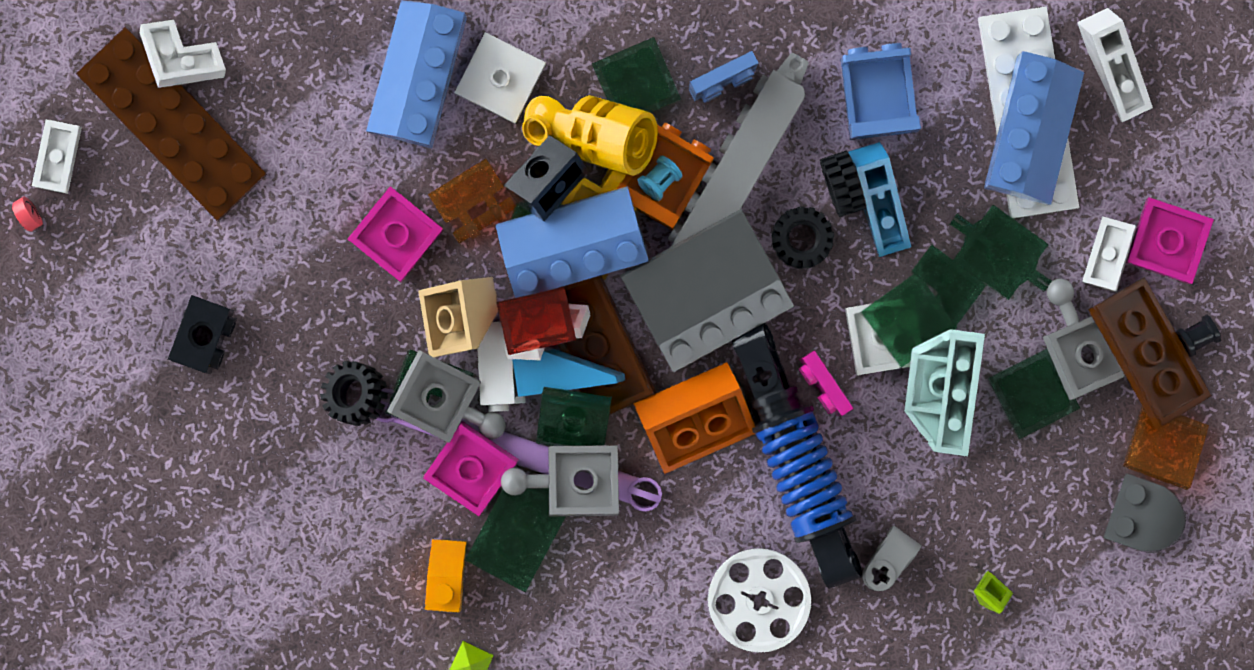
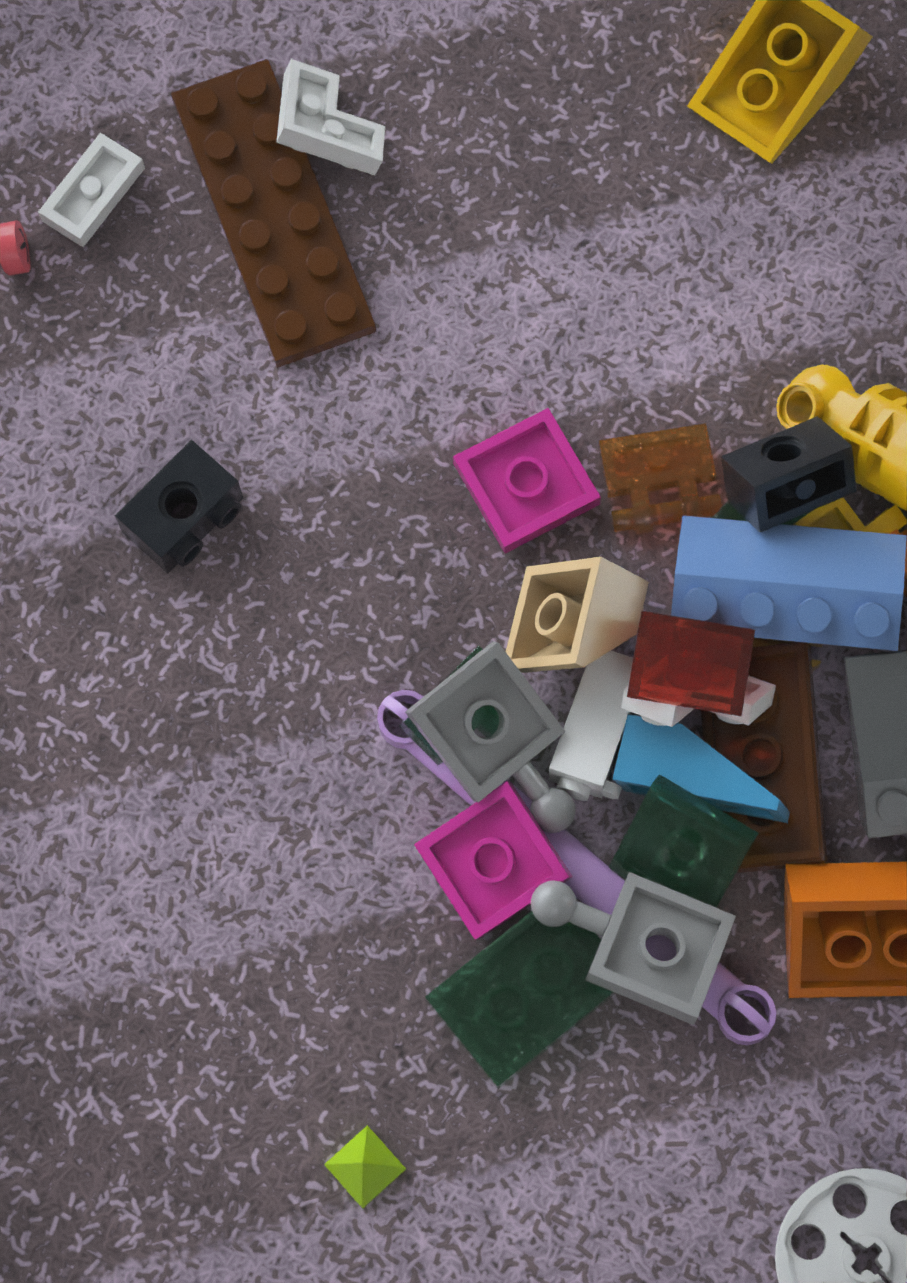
camera: 30 degrees right, 15 degrees down
black tyre [320,361,388,426] -> none
medium blue slope [366,0,467,149] -> none
light orange slope [425,539,466,612] -> none
white plate [454,32,546,124] -> none

